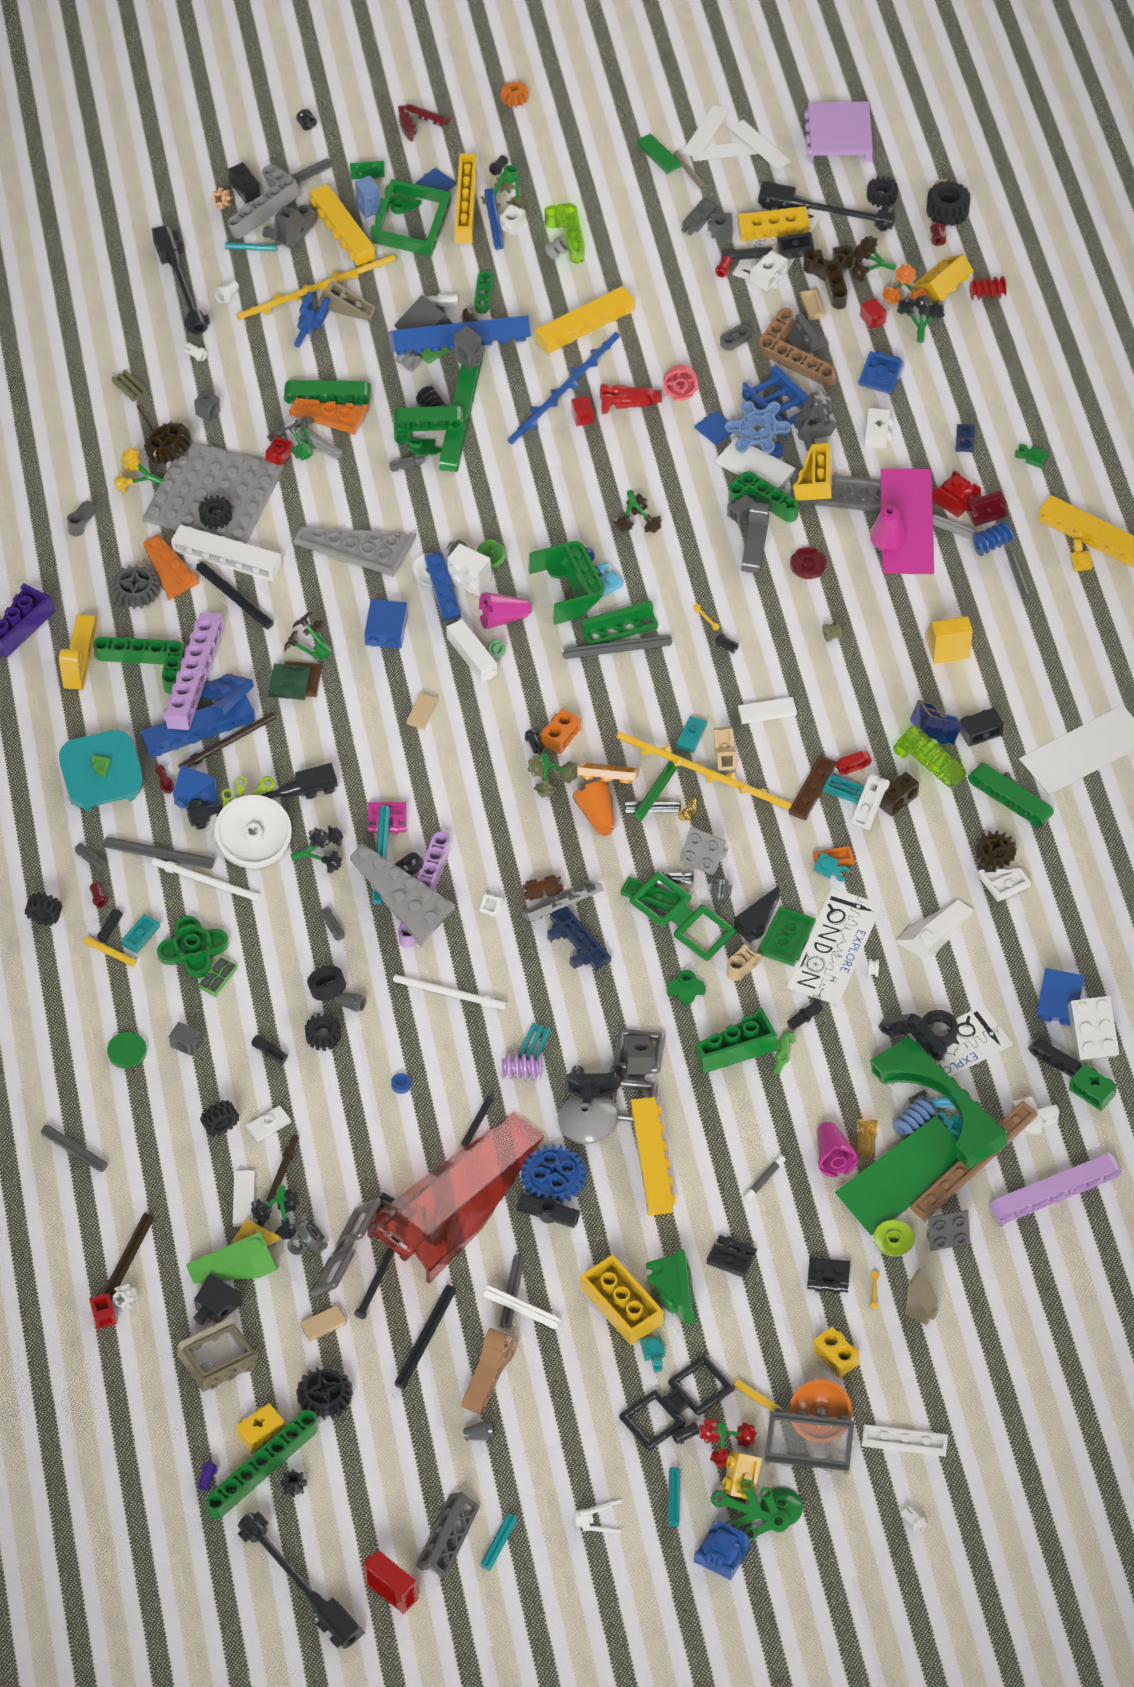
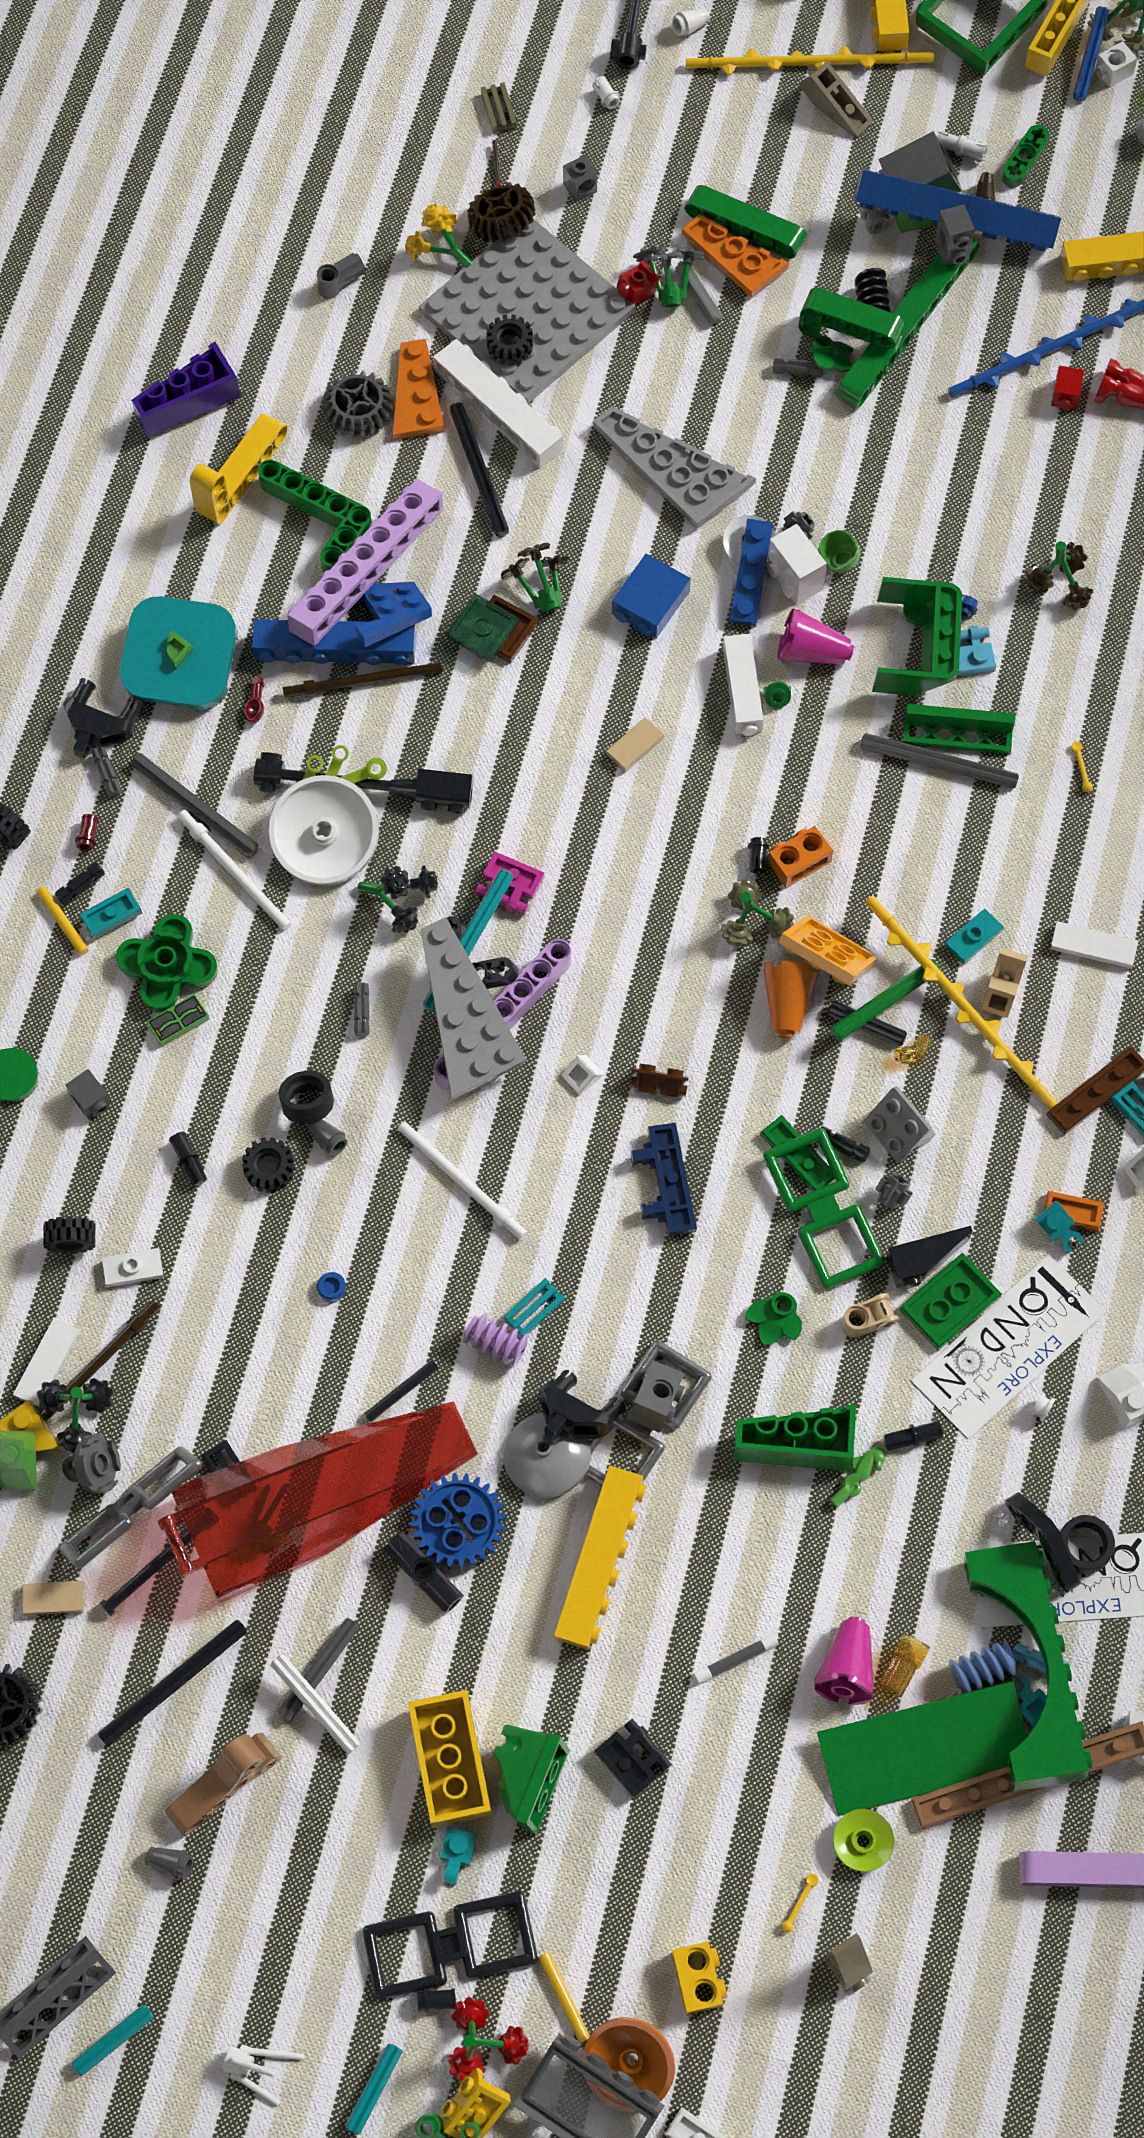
camera: 25 degrees right, 15 degrees up
blue slope [173,765,219,809] -> none
blue plant [294,292,330,348] -> none
light grey wing [521,880,604,922] -> none
black pin [714,633,739,654] -> none
black plate [807,1257,851,1294] -> none
dark grey hinge [926,1210,970,1251] -> none
none -> black connector [63,678,144,759]

